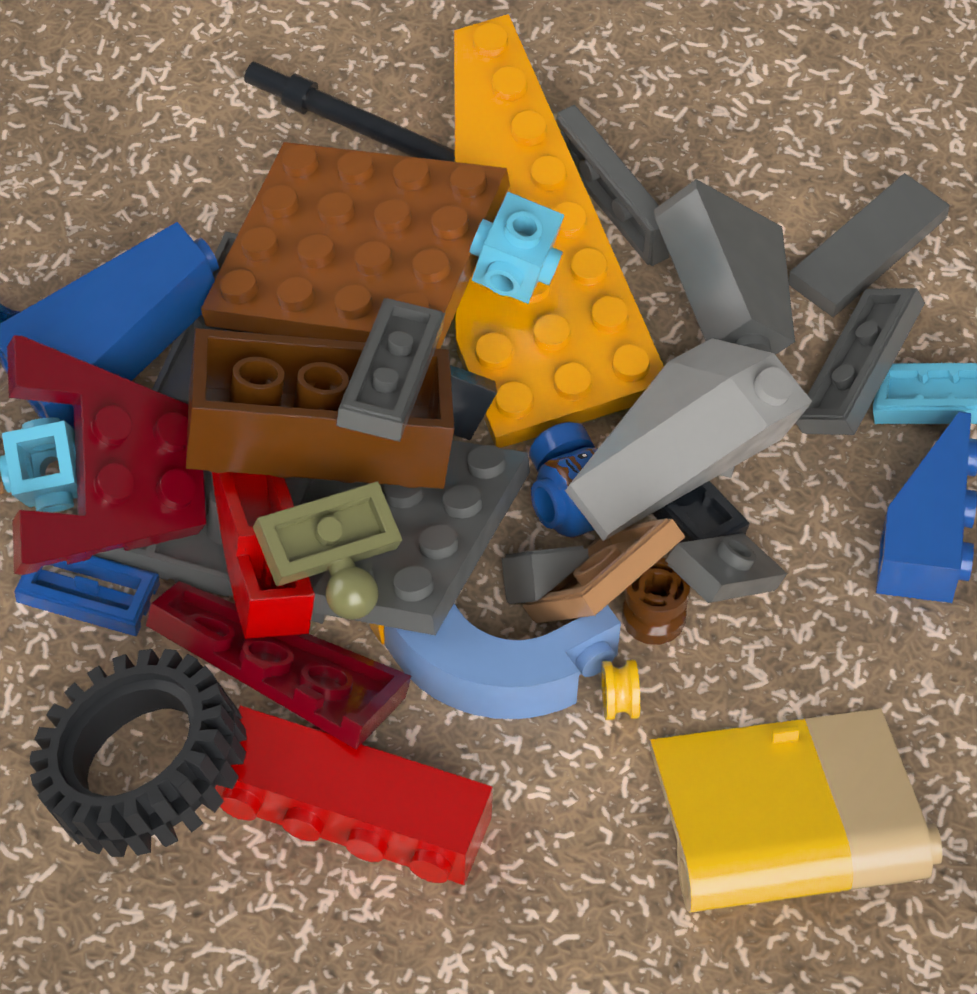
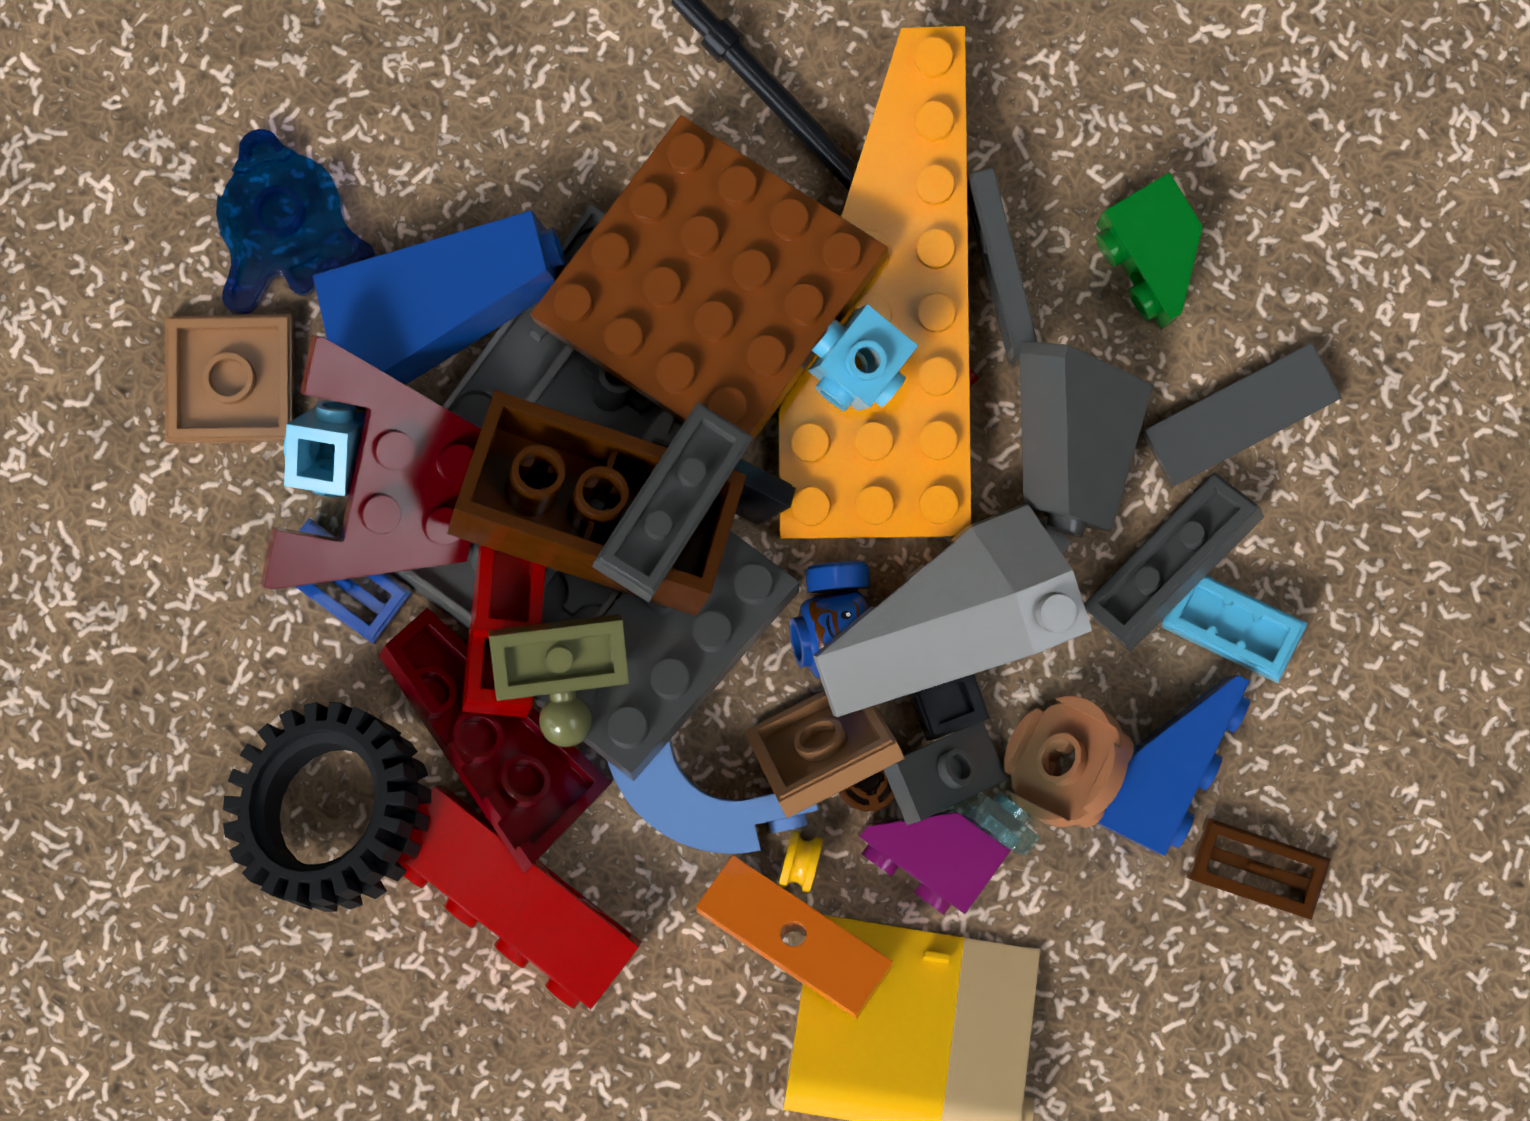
camera: 20 degrees right, 30 degrees up
dark grey slope [502,546,589,604] -> none
none -> orange tile [696,855,893,1020]
none -> magenta slope [857,810,1010,915]
none -> clear light blue plate [962,792,1040,856]
none -> nougat plate [1004,696,1134,828]
none -> green slope [1095,172,1203,330]

